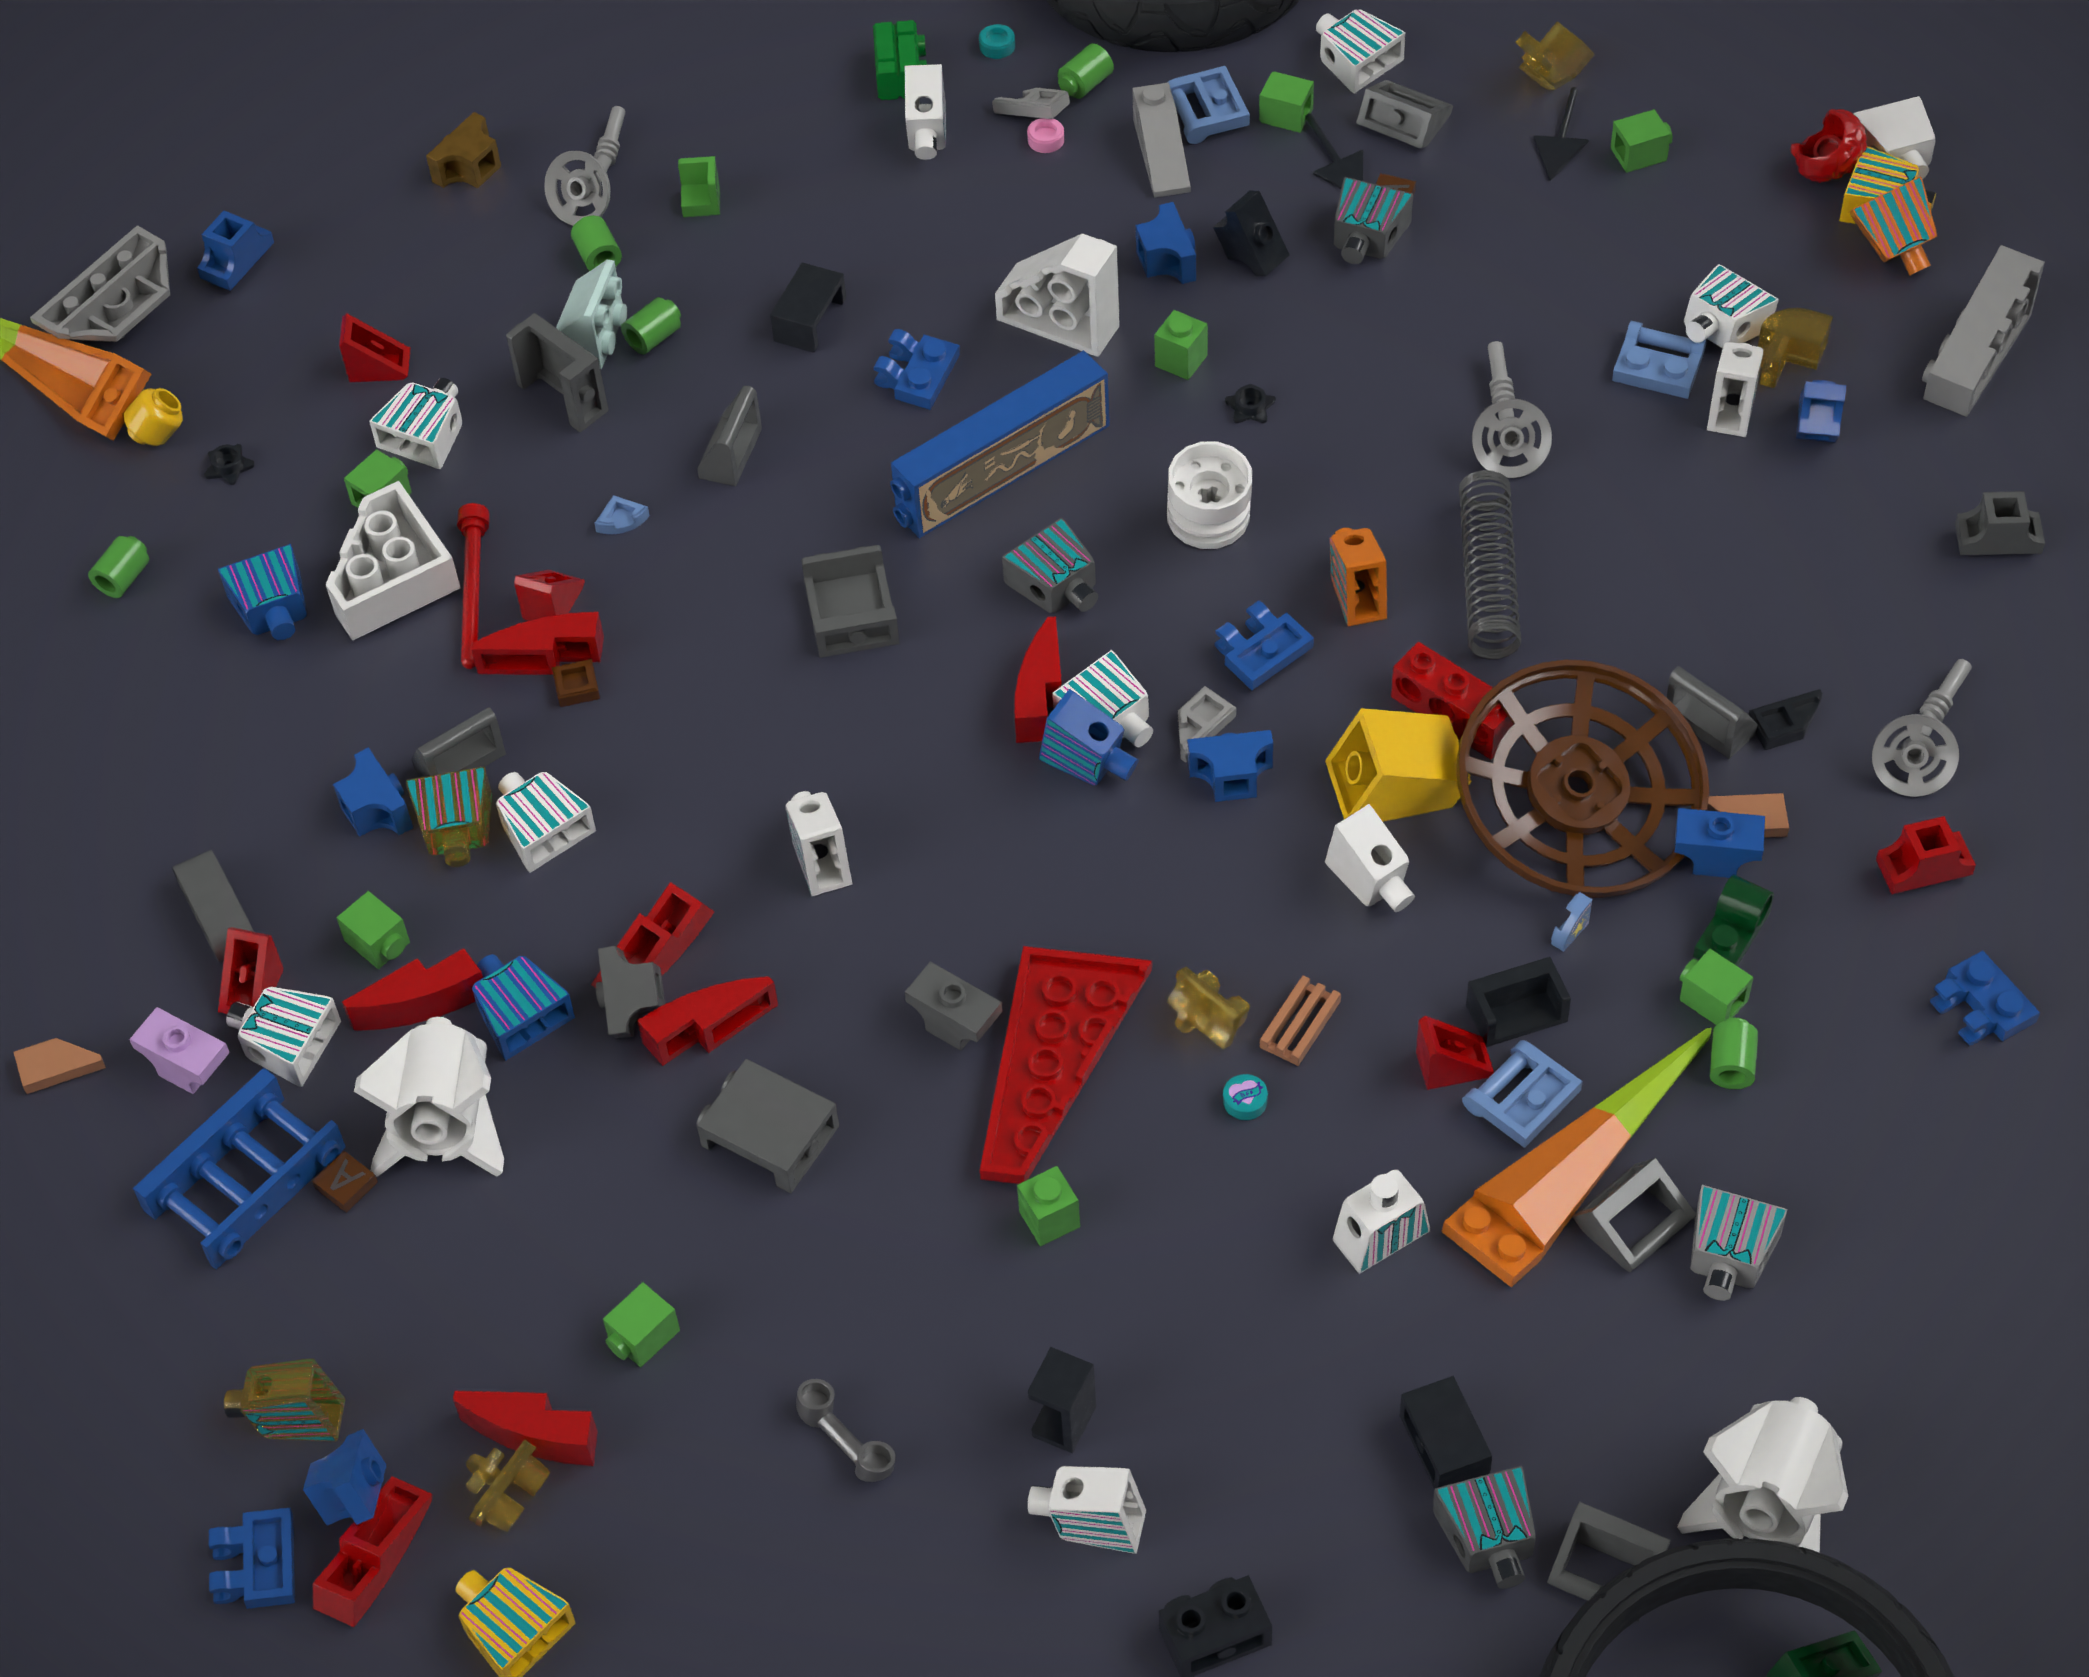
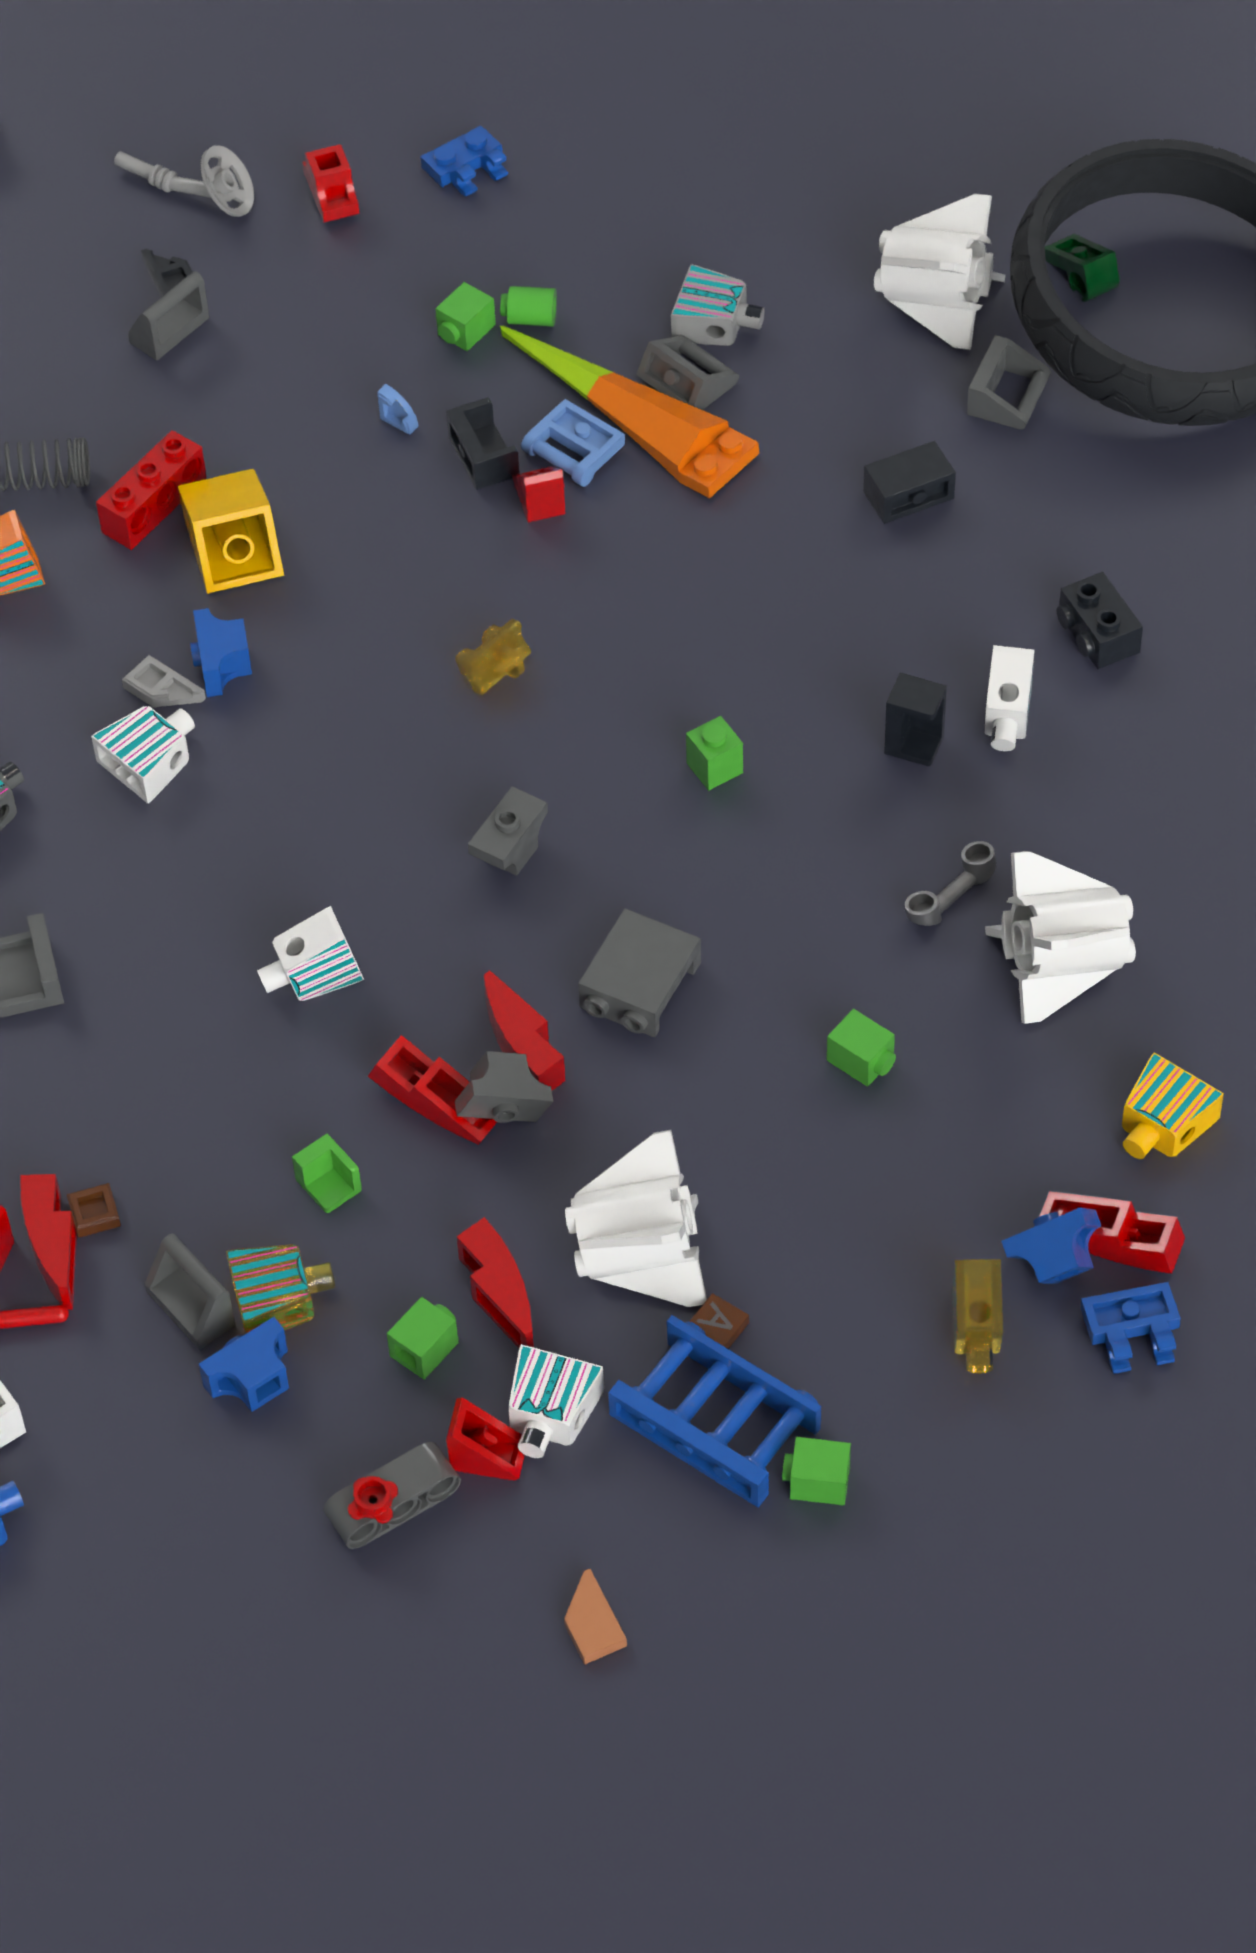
camera: 95 degrees left, 0 degrees up
lavender brick [129,1007,230,1094] -> none
red slope [453,1391,598,1466] -> none
clear yellow hips [465,1440,551,1532] -> none
blue torso [472,954,575,1061] -> none
white torso [496,772,596,873] -> none
red wing [980,946,1152,1184] -> none
red slope [1015,616,1062,743] -> none
blue torso [1039,689,1139,785] -> none
blue plate [1215,600,1314,690] -> none
teal tile [1223,1074,1268,1120] -> none
nougat tile [1260,975,1341,1066] -> none
white torso [1325,804,1415,912] -> none
white torso [1333,1170,1430,1274] -> none
dark grey torso [1433,1465,1535,1589] -> none
reddish brown dish [1456,659,1710,898] -> none
blue brick [1674,808,1765,878] -> none
dark green plate [1693,874,1774,966] -> none
nougat tile [1707,793,1789,838] -> none
none -> bright green panel [292,1133,362,1213]
none -> red plate [348,1476,398,1524]
none -> bright green brick [782,1437,851,1506]
none -> white brick [985,851,1136,1024]

